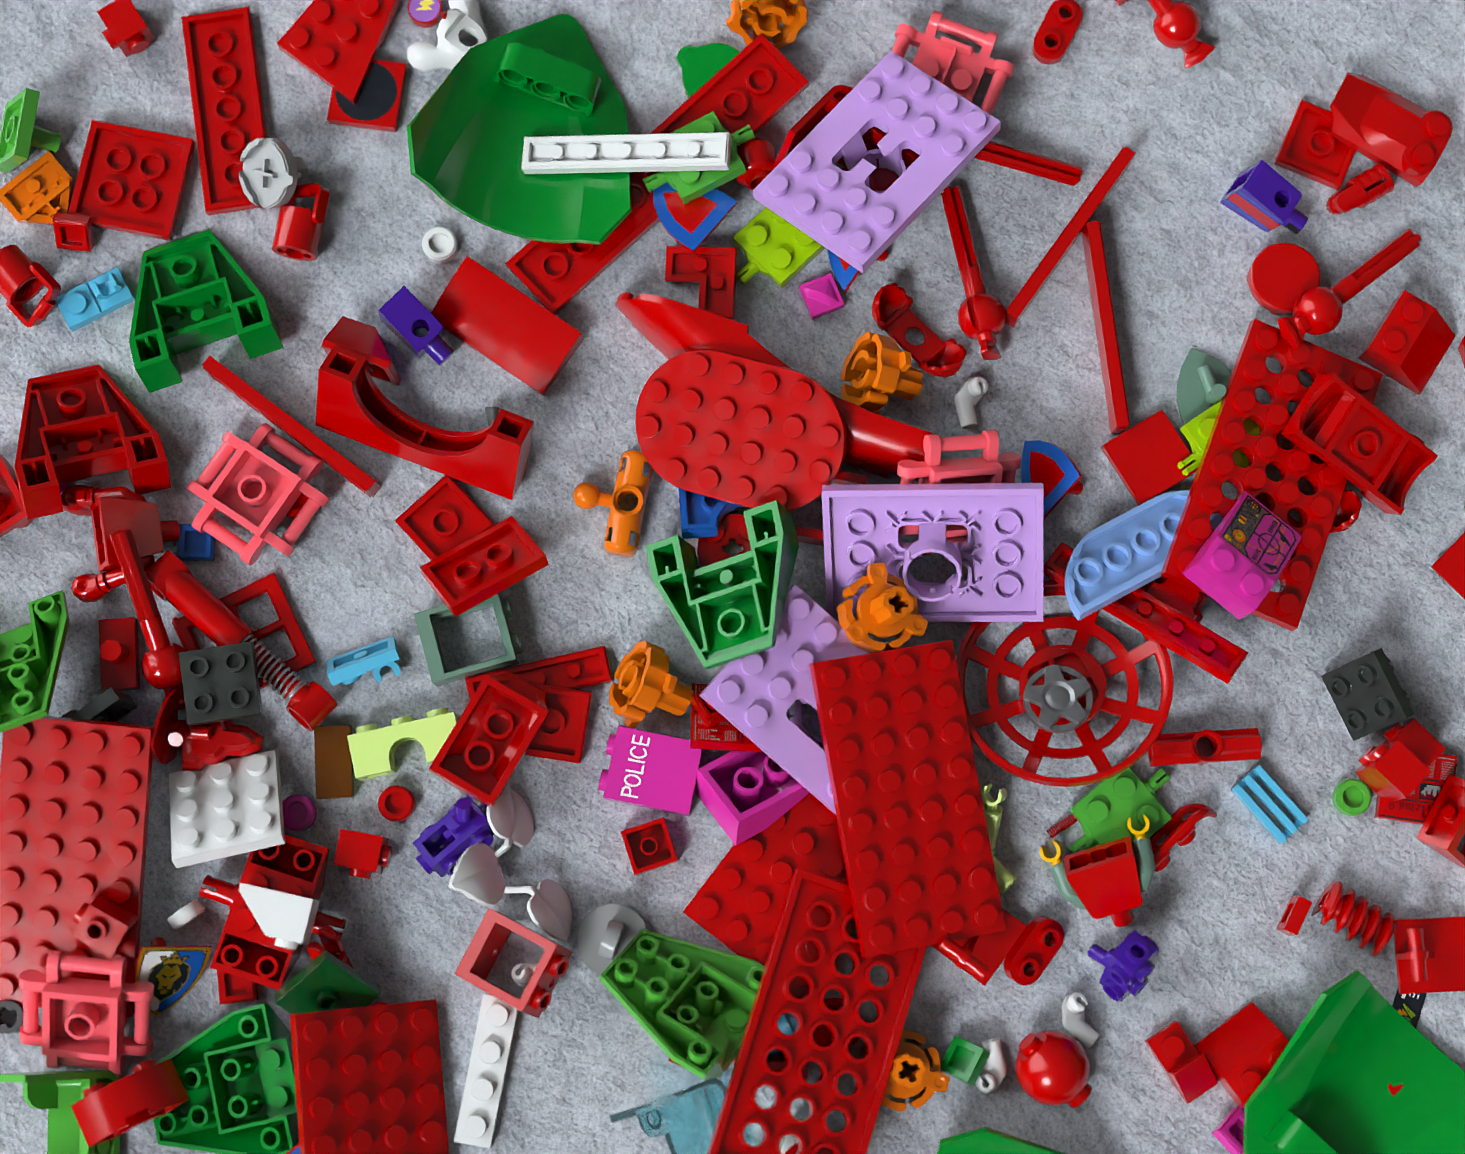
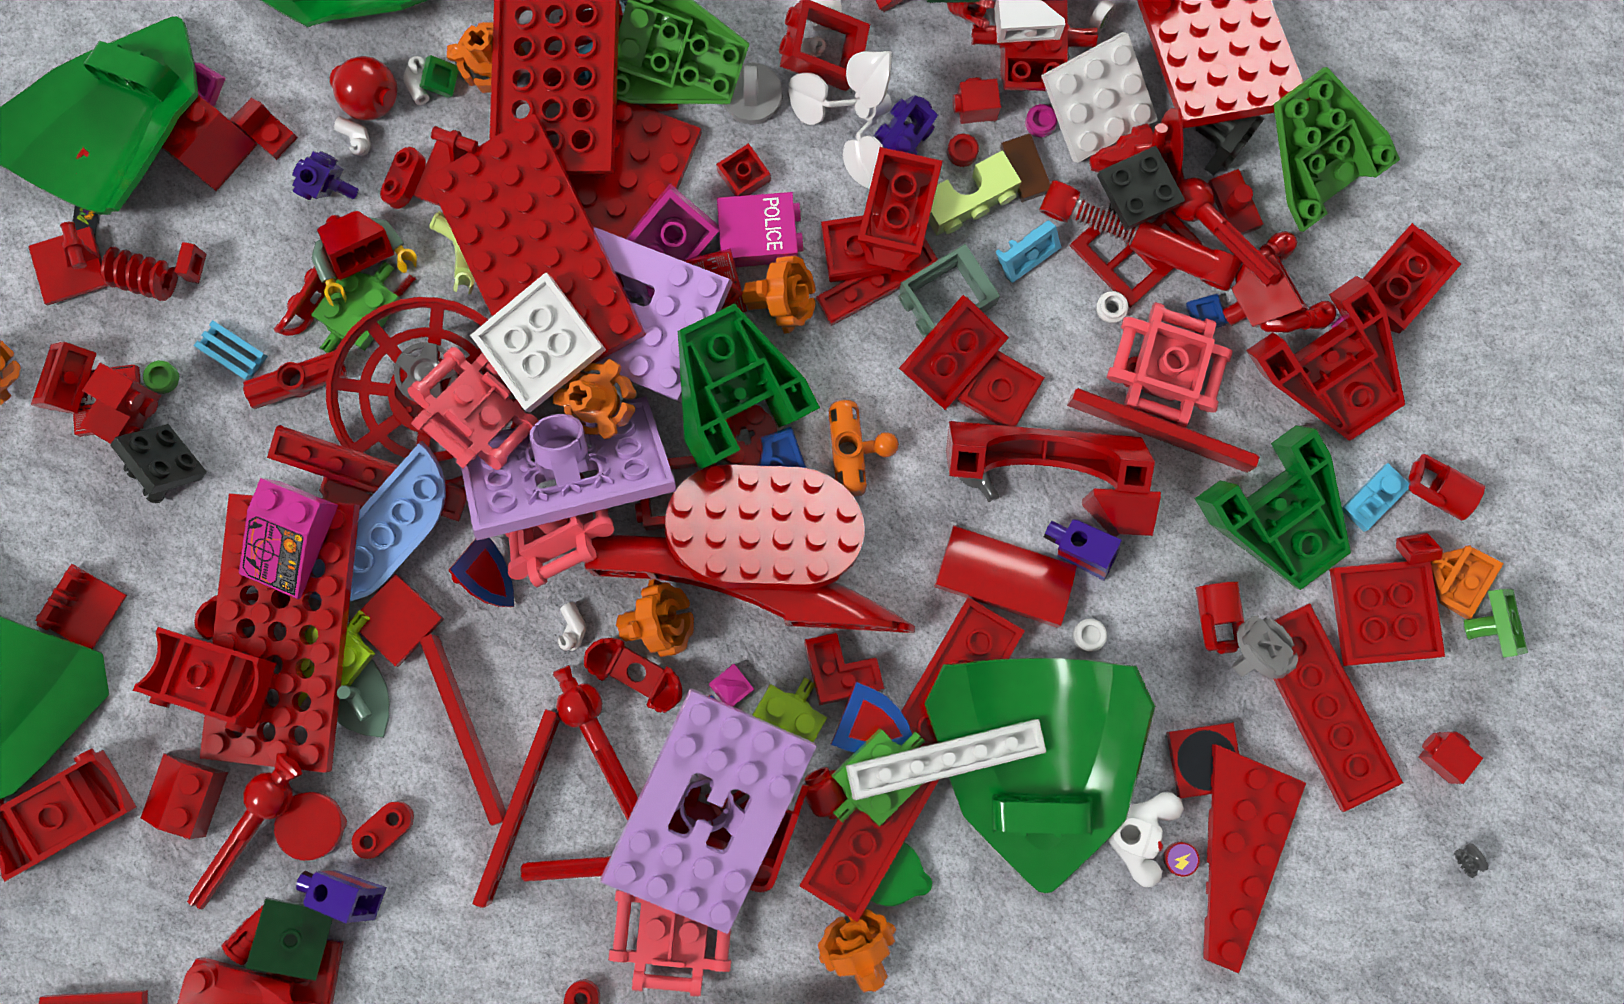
camera: 160 degrees right, 0 degrees up
none -> dark green plate [246,897,333,981]
none -> red plate [351,801,414,859]
none -> coral brick [408,347,539,470]
none -> white plate [470,272,606,413]
none -> white plate [1096,291,1129,323]

